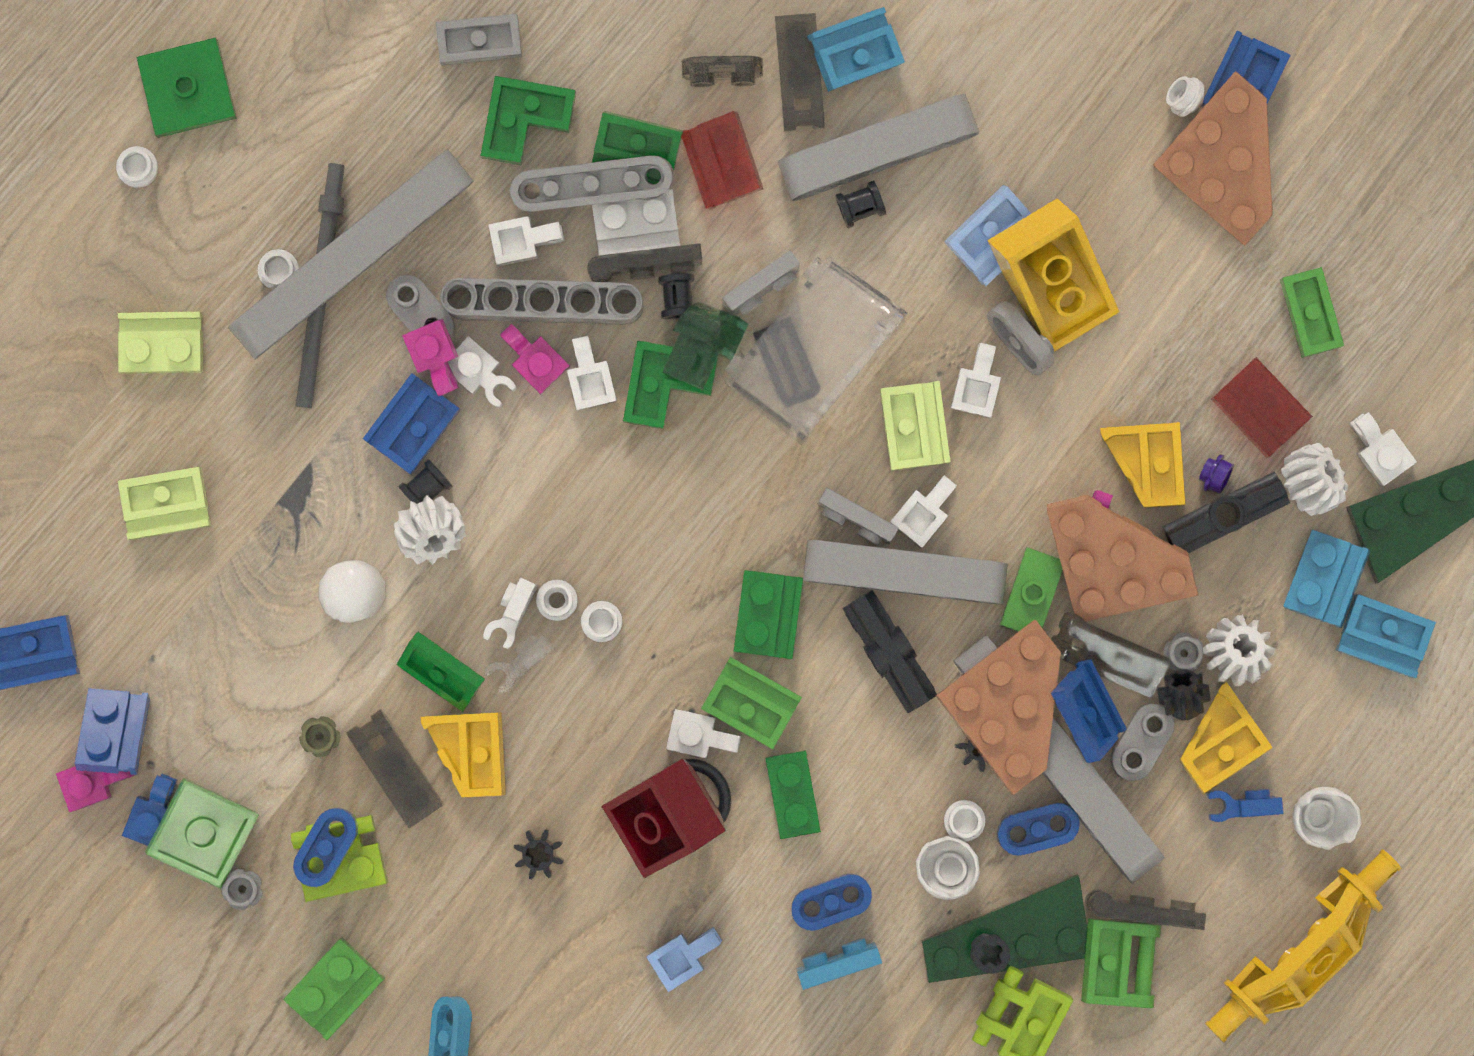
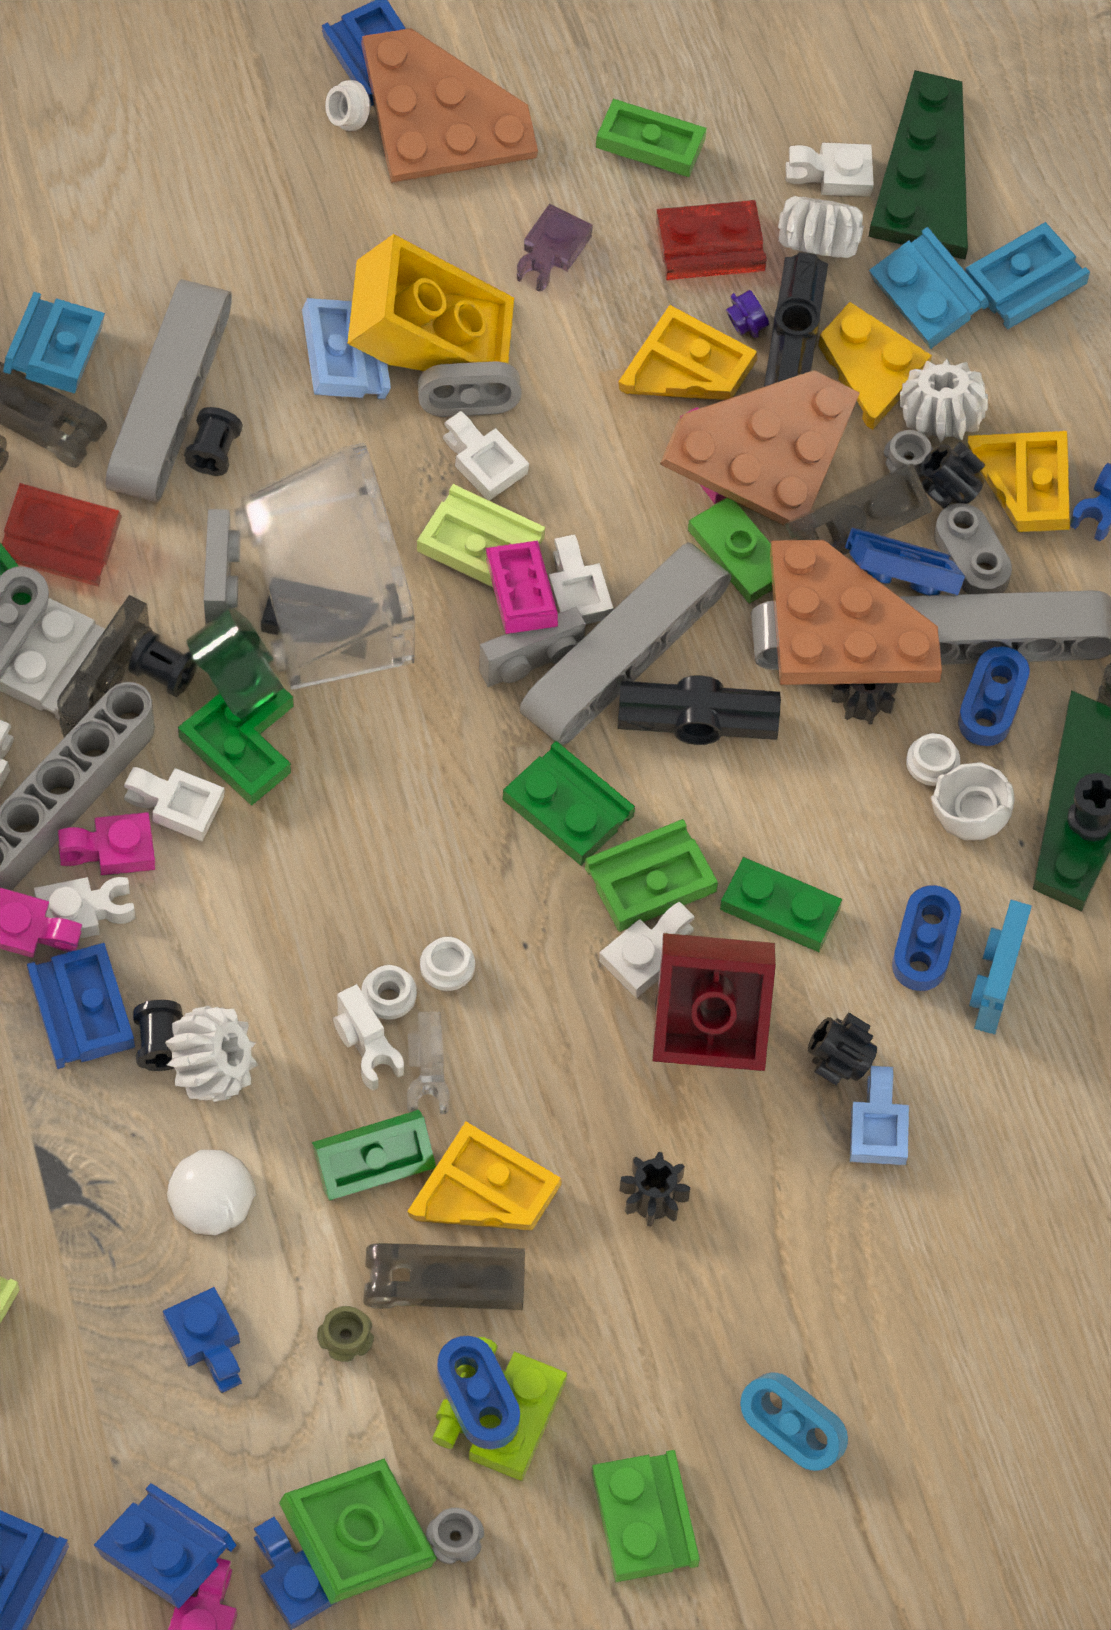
camera: 55 degrees left, 25 degrees down
none -> blue plate [163,1287,242,1393]
none -> dark pink plate [486,540,558,634]
none -> clear purple plate [516,204,593,292]
none -> black gear [808,1012,877,1086]
none -> yellow wing [818,302,932,430]

